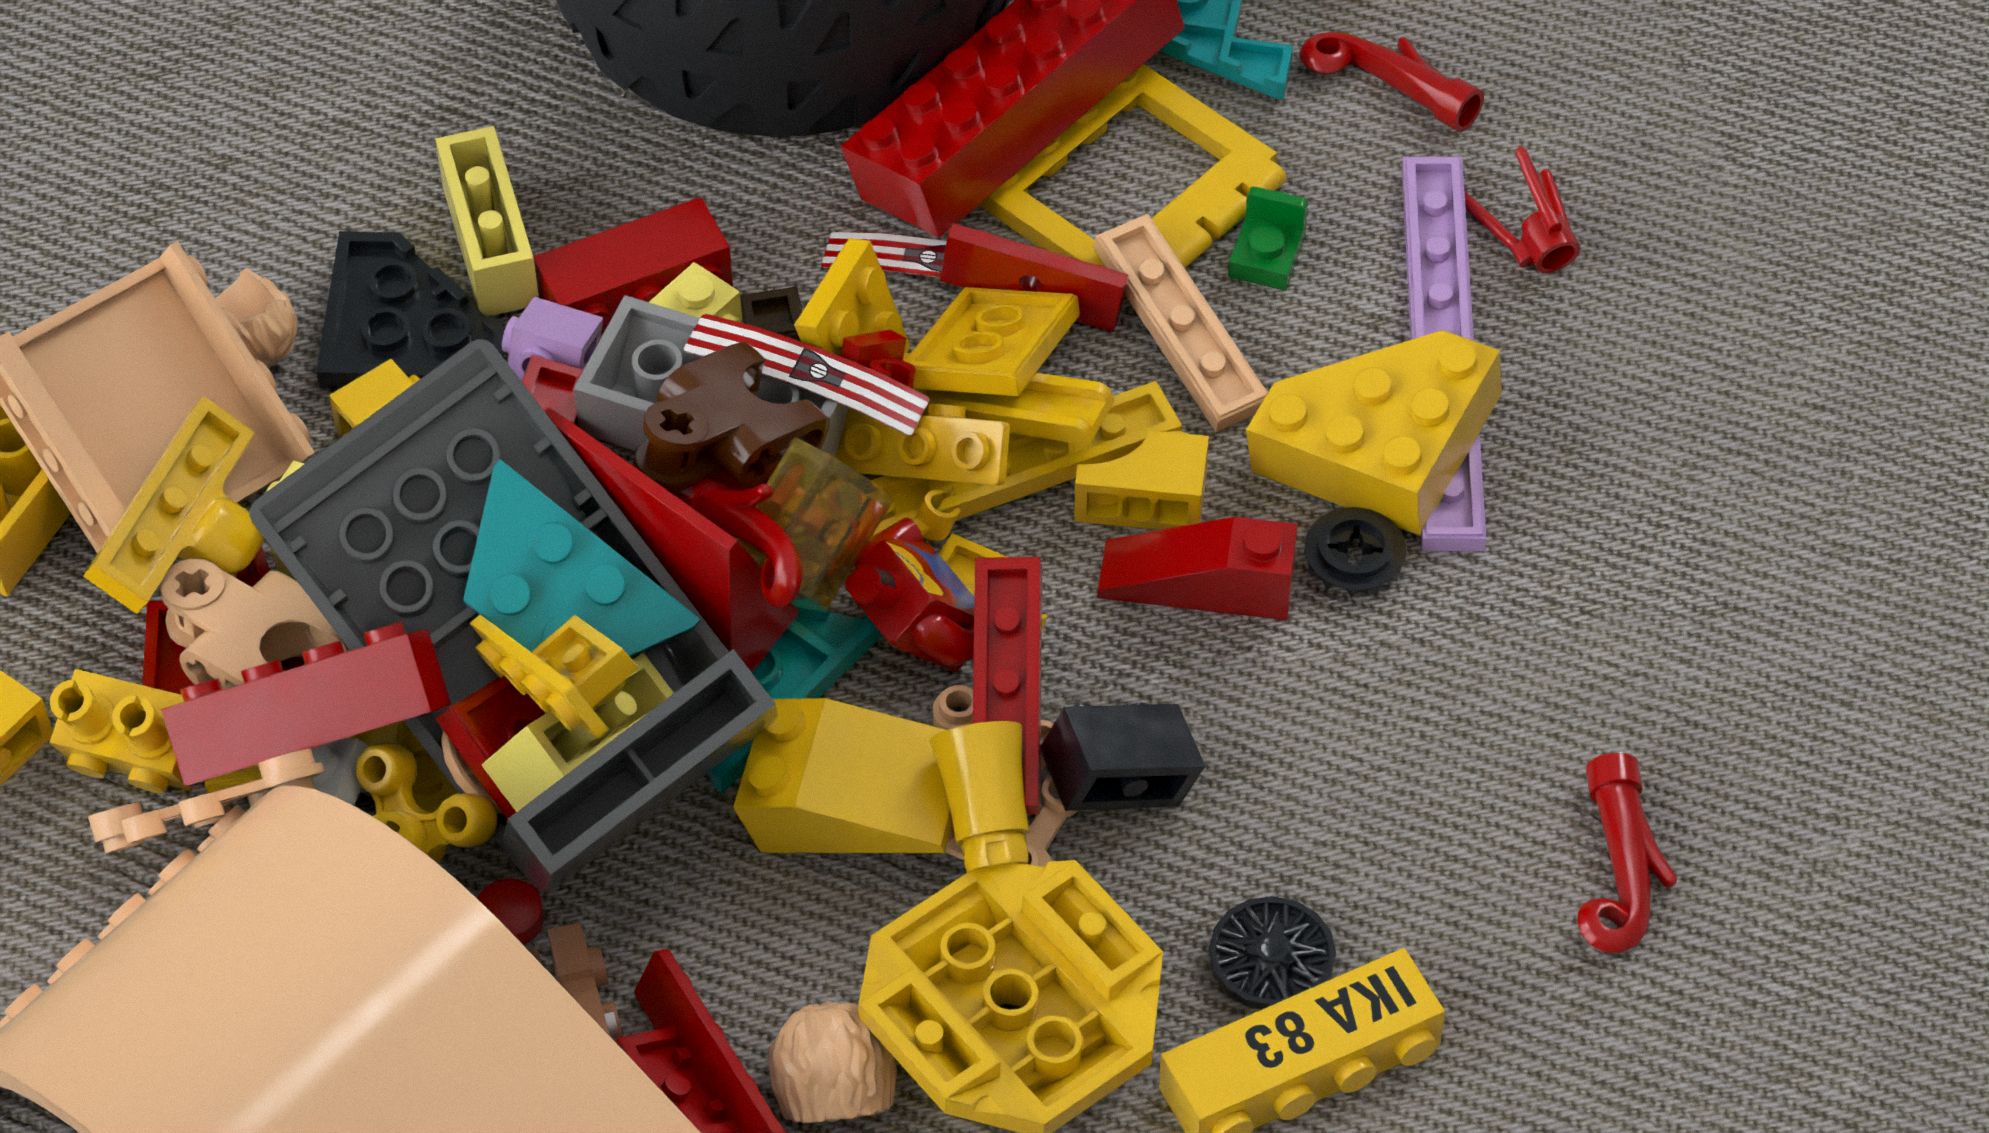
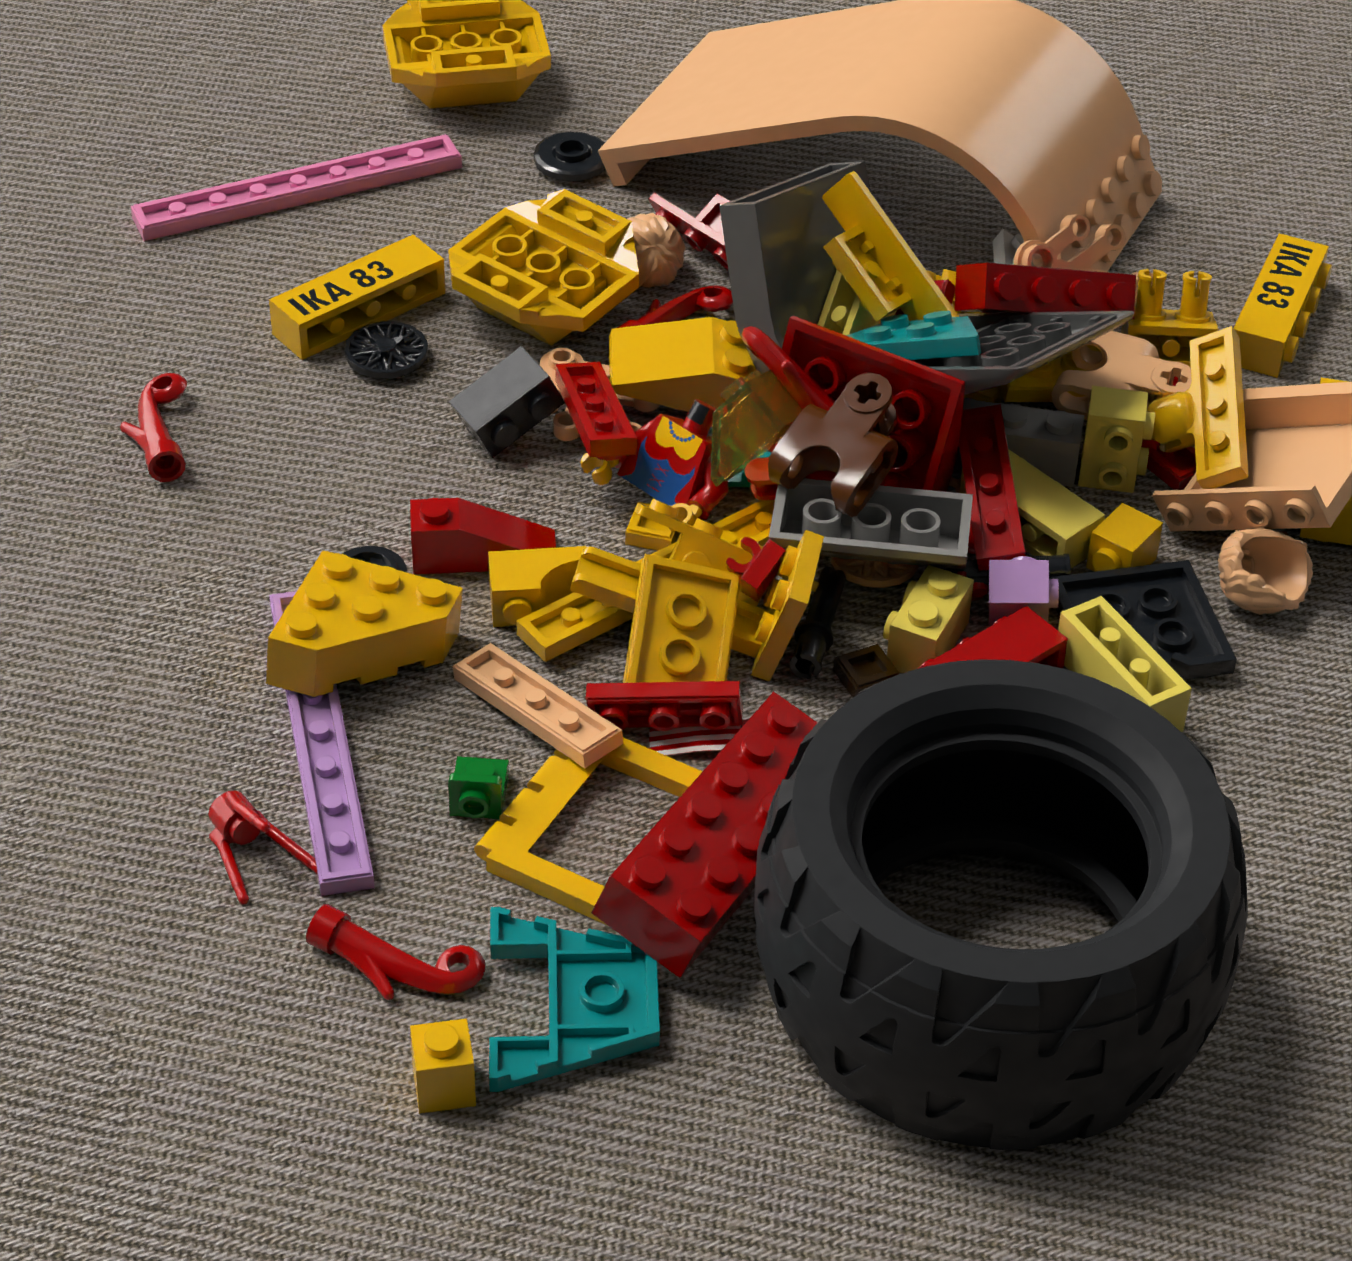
camera: 165 degrees right, 10 degrees down
sticker [684,314,929,435] -> none
yellow plant [929,721,1030,872] -> none
none -> red plant [617,285,733,328]

